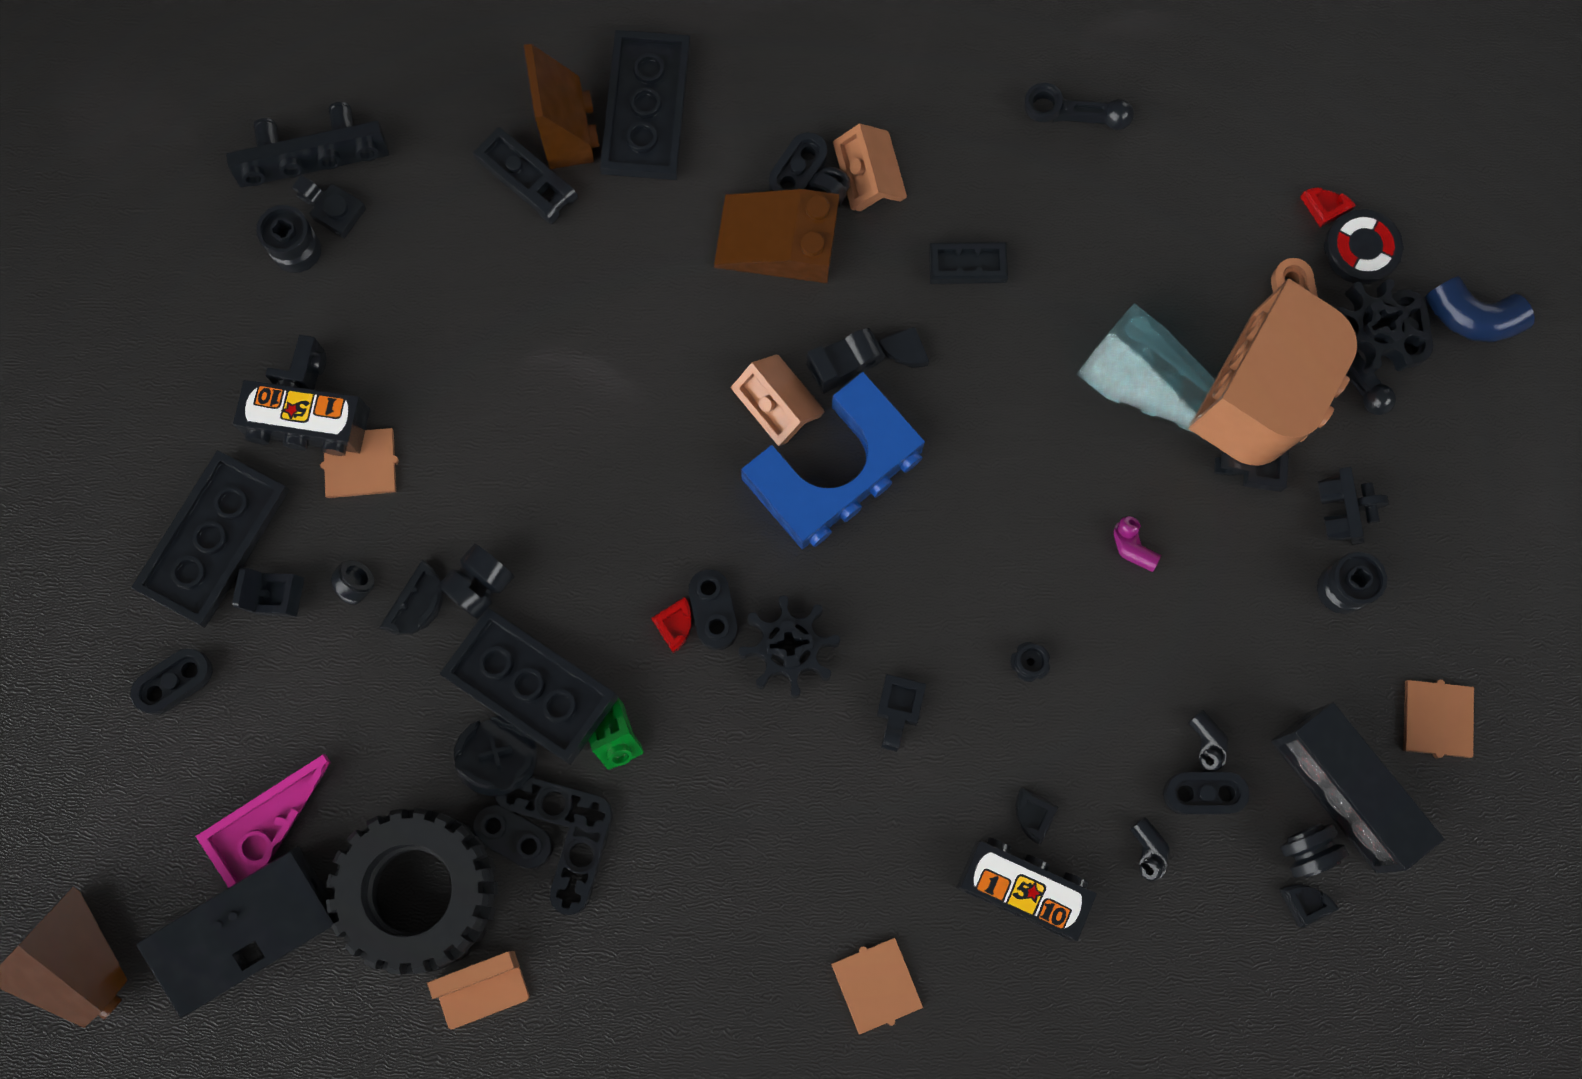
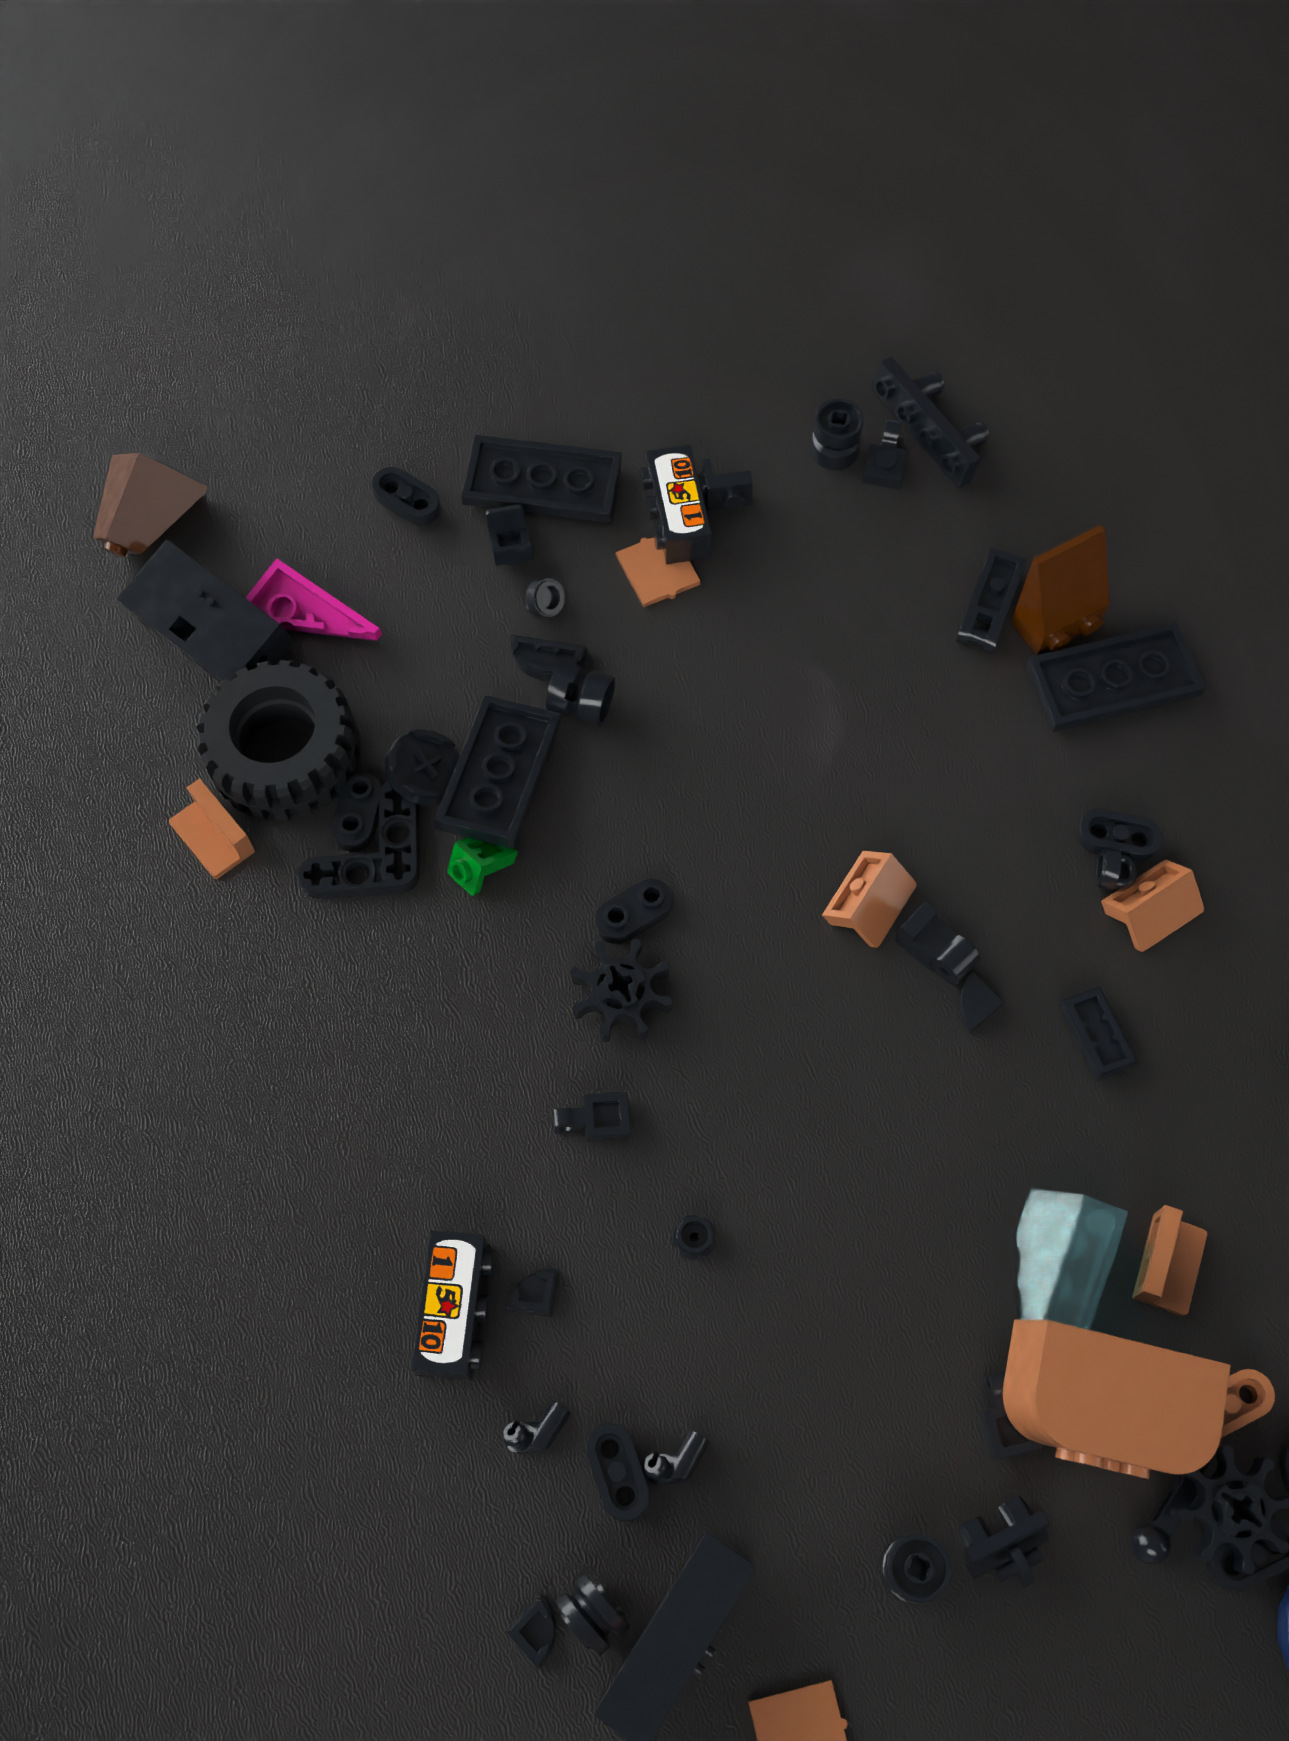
camera: 75 degrees right, 10 degrees down
red tile [651,597,692,654] -> none
reddish brown slope [714,189,839,283] -> none
blue arch [741,372,925,550] -> none
nougat piece [831,938,923,1035] -> none
magenta arm [1113,516,1161,572] -> none
none -> nougat panel [1132,1205,1207,1316]

